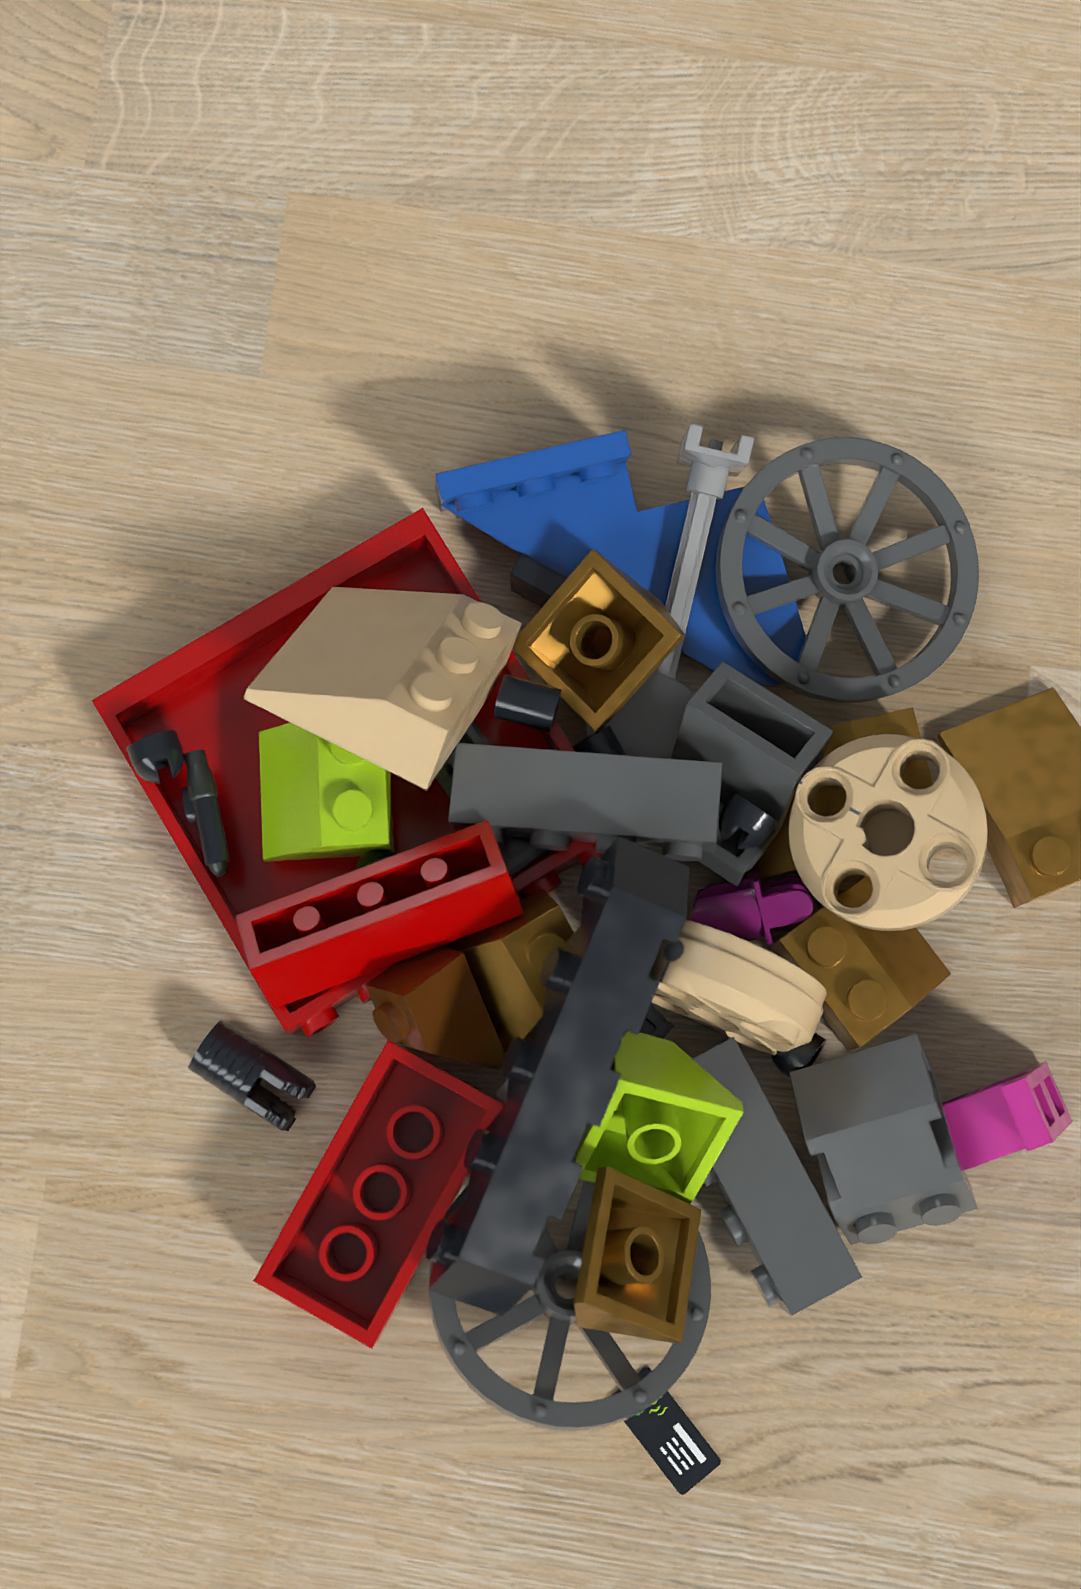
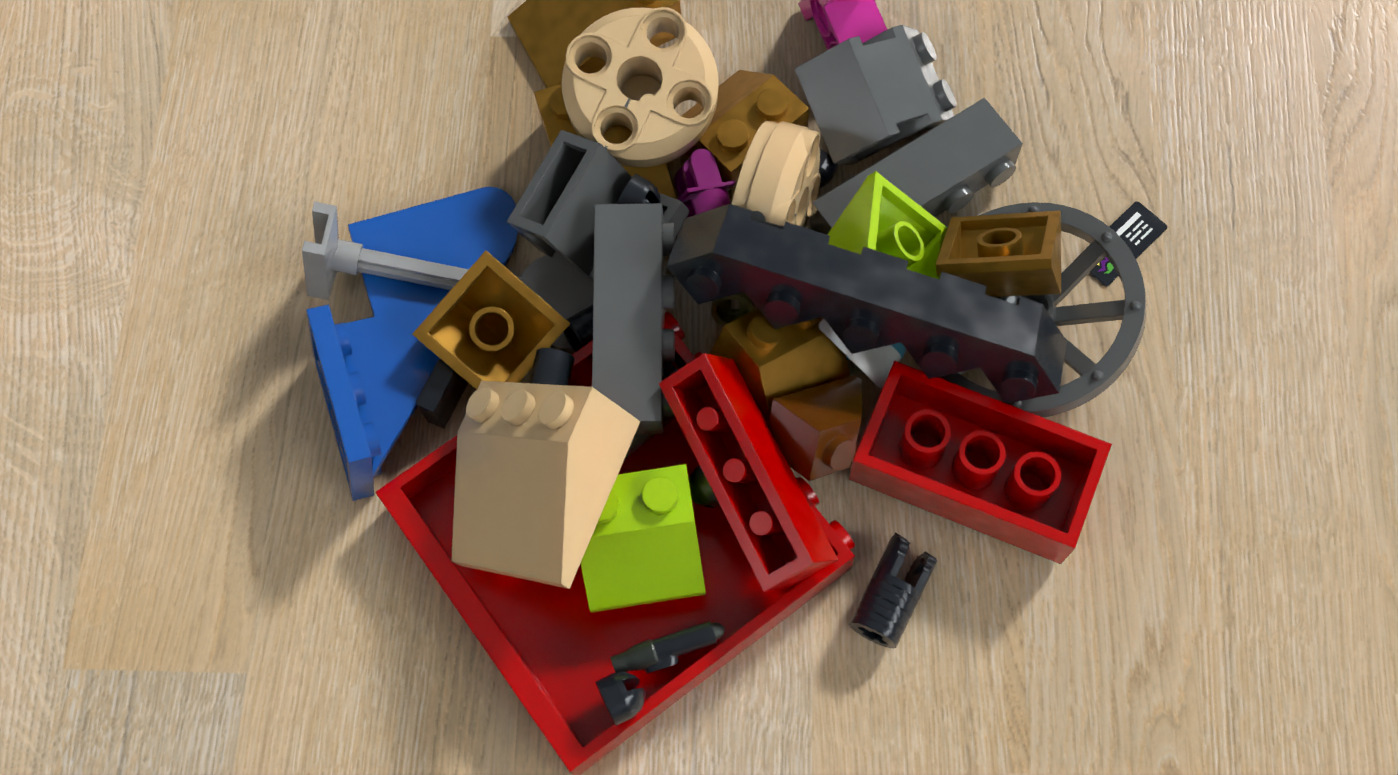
camera: 90 degrees left, 10 degrees down
dark grey wheel [715,437,979,703] -> none

